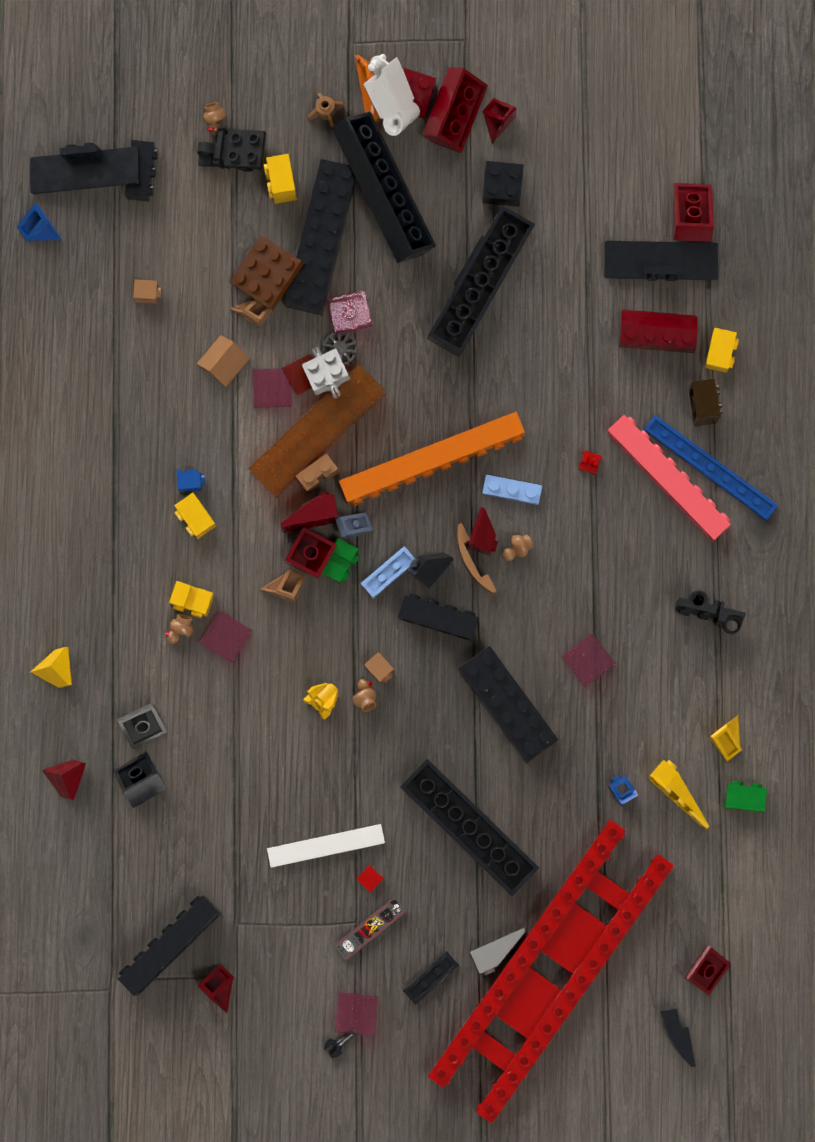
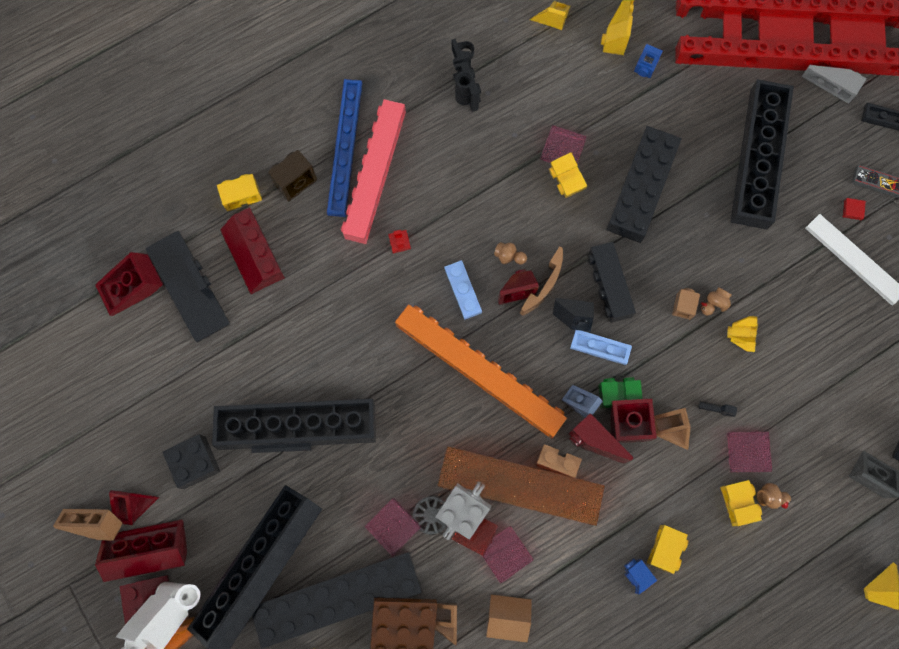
camera: 125 degrees left, 5 degrees down
none -> medium nougat slope [53,509,122,541]
none -> yellow brick [549,153,587,198]
none -> black bar [699,401,737,417]

